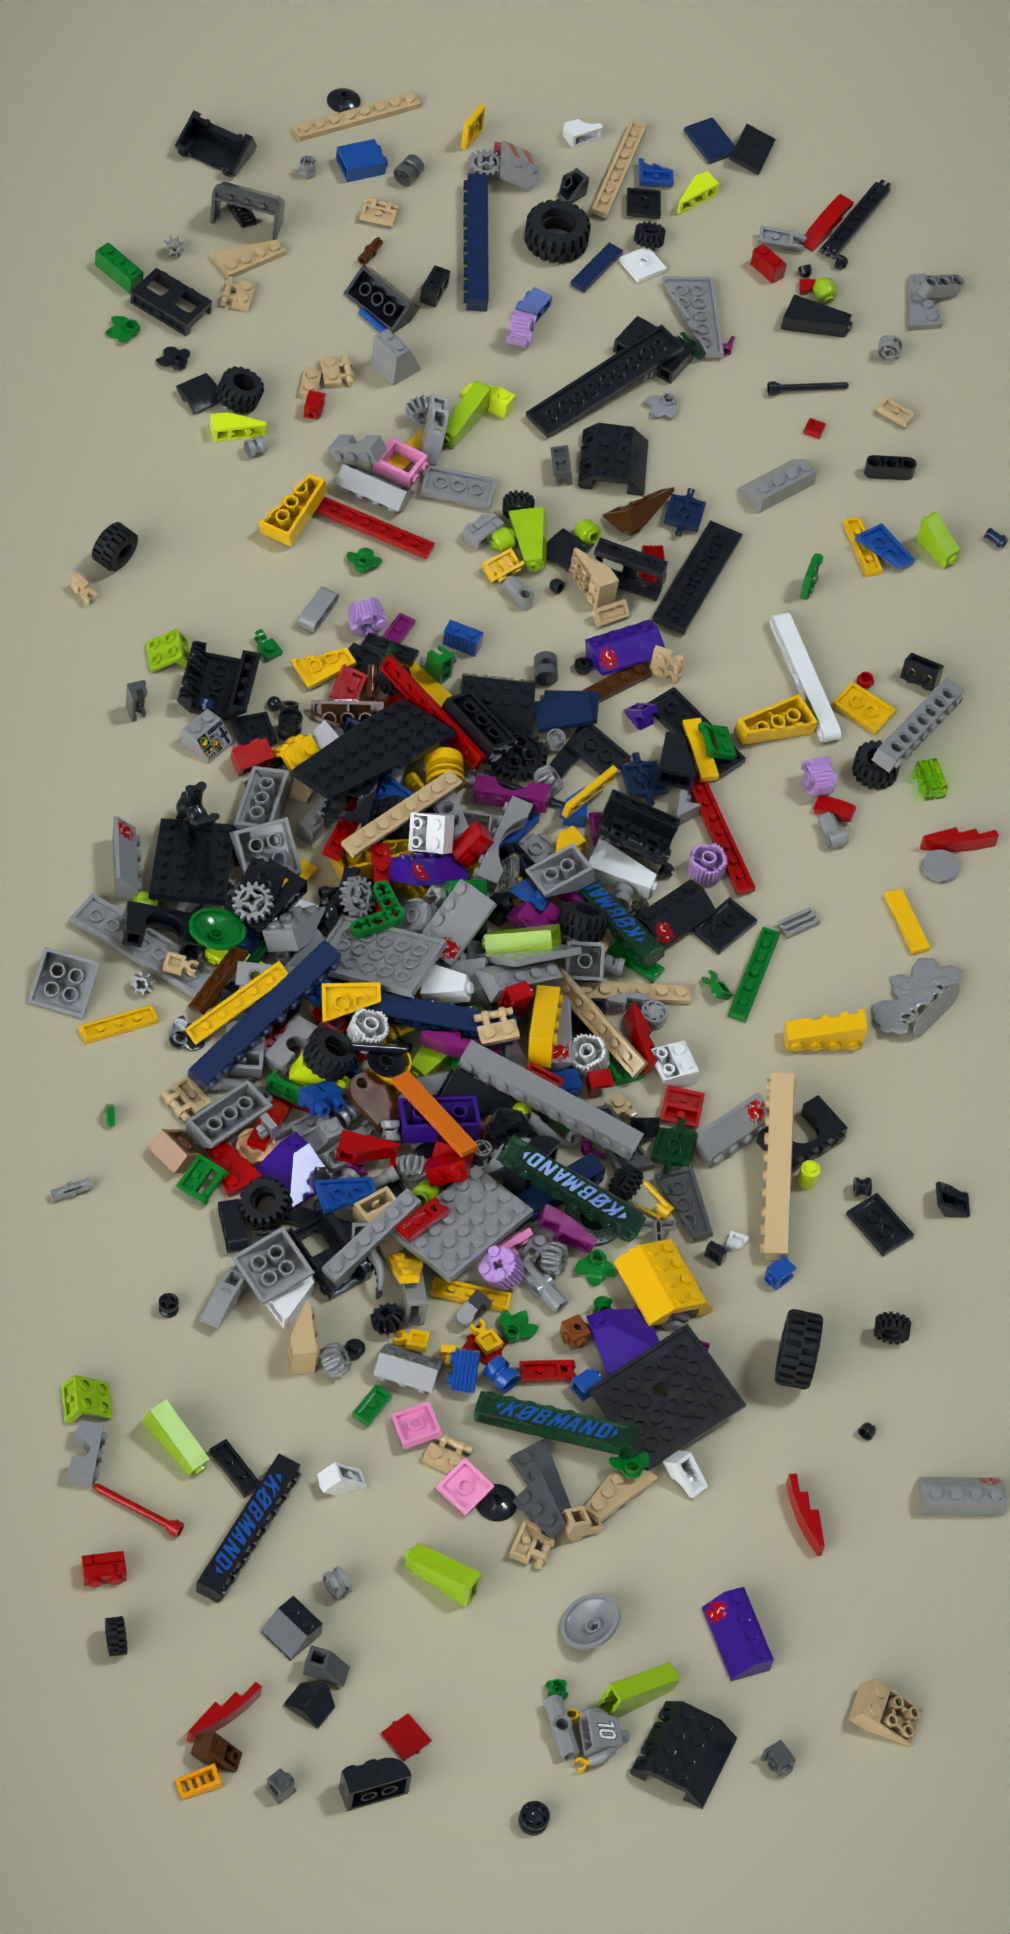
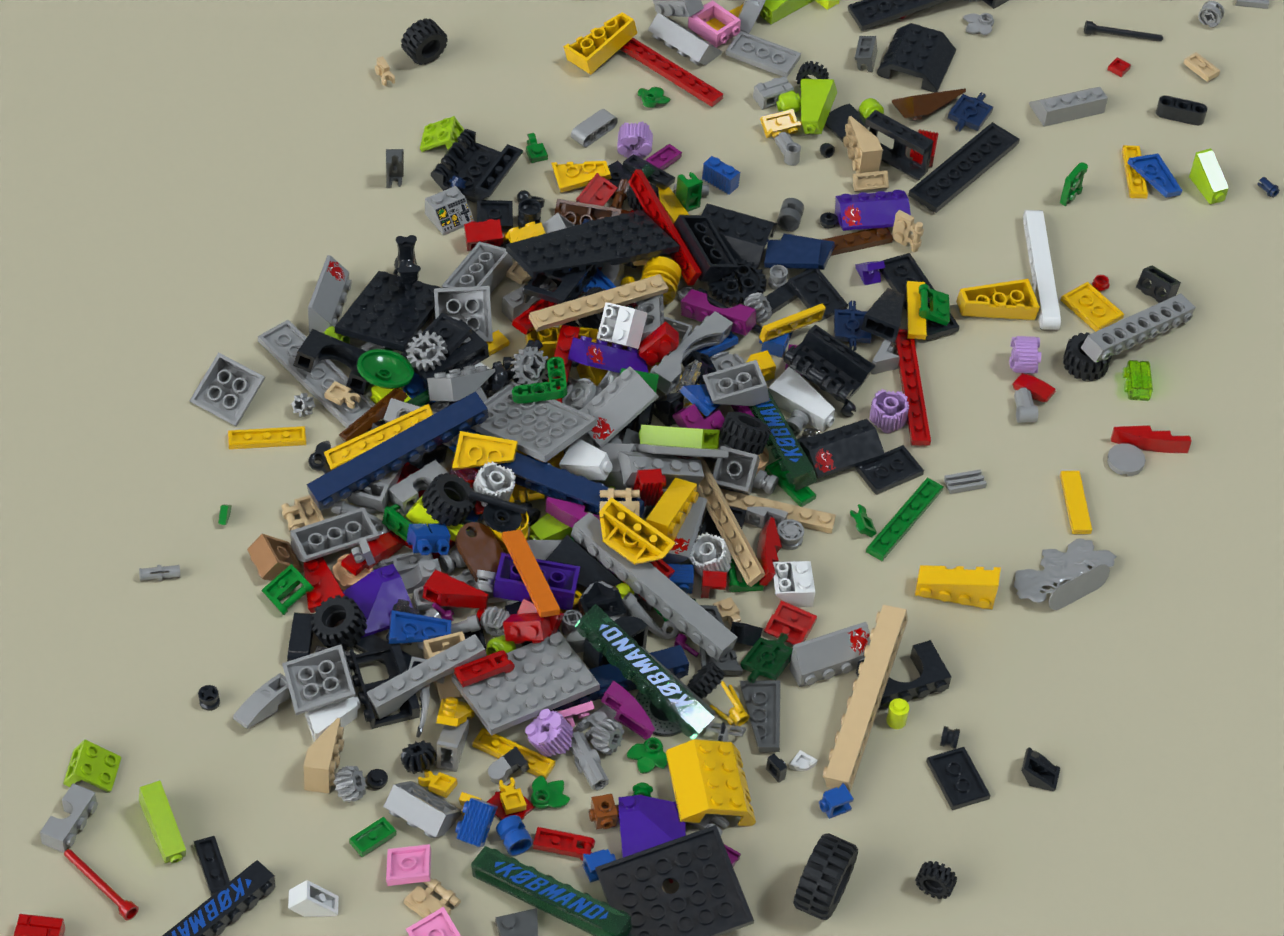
camera: 20 degrees right, 5 degrees down
none -> yellow wedge [599,497,675,565]

